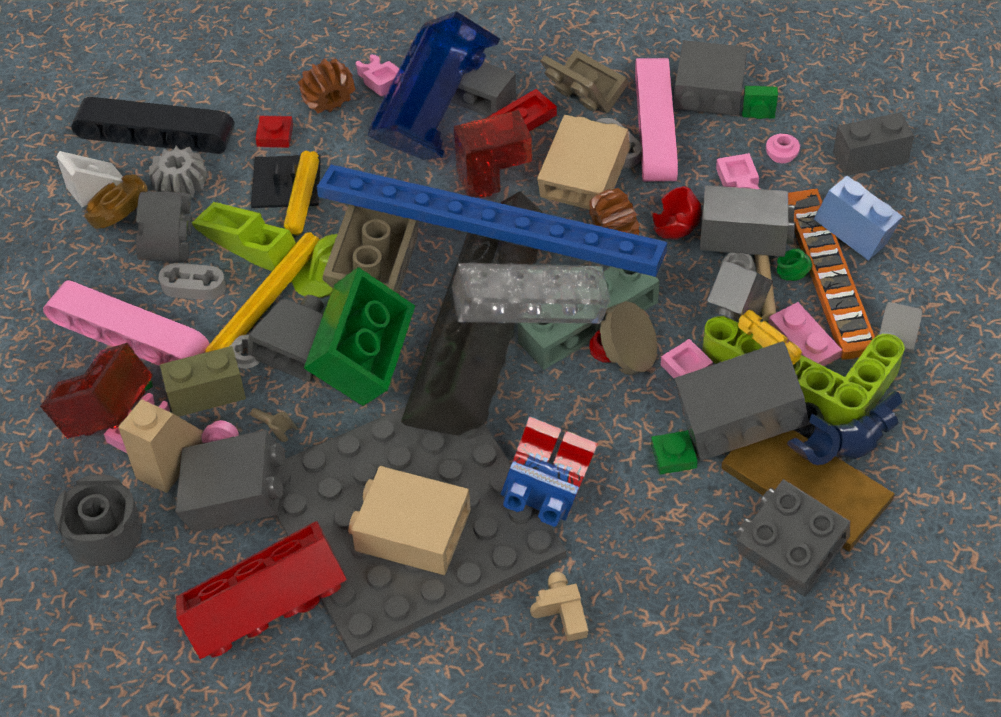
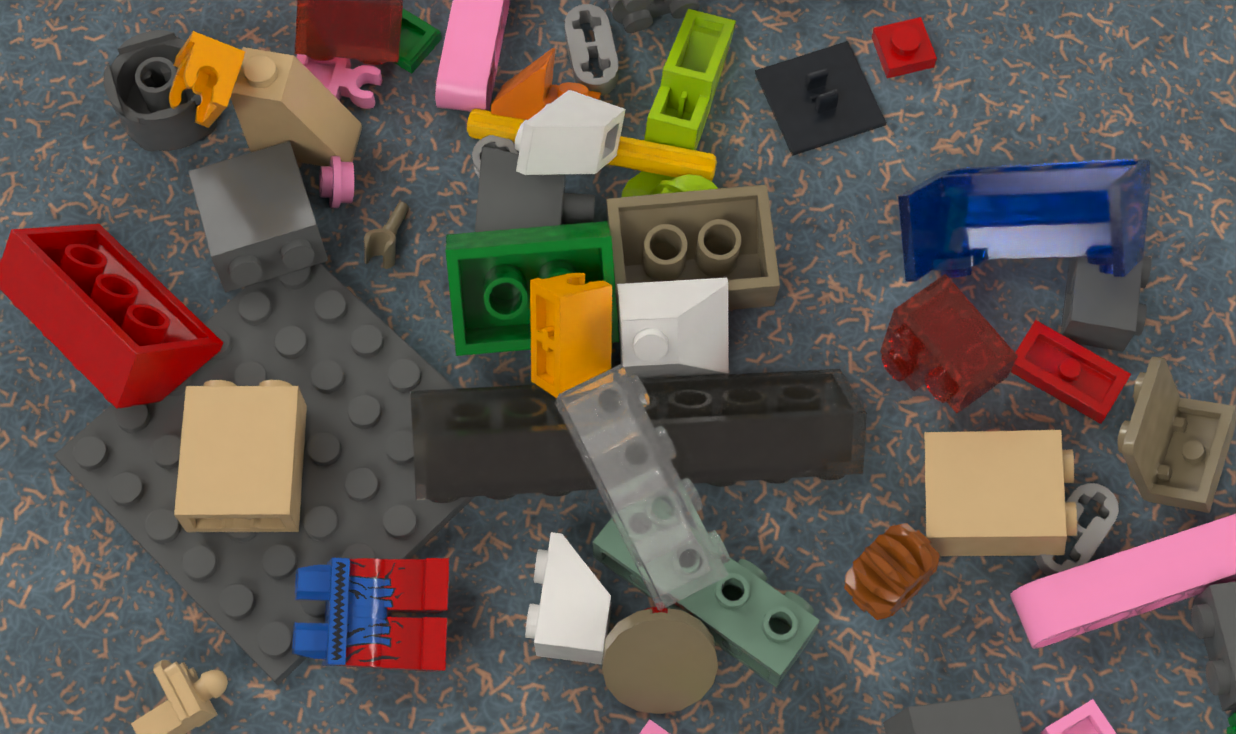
camera: 70 degrees right, 15 degrees up
olive brick [160,346,246,417] -> none
yellow axle [284,150,319,236] -> none
dark orange gear [298,58,356,113] -> none
blue plate [317,164,667,277] -> none
bright pink plate [356,54,408,96] -> none
red hair [652,186,702,240] -> none
none -> light orange hinge [169,31,246,128]
none -> orange slope [491,48,601,120]
none -> white slope [515,90,626,175]
none -> white slope [525,532,611,664]
none -> light orange hinge [530,273,612,401]
none -> white slope [617,278,729,380]

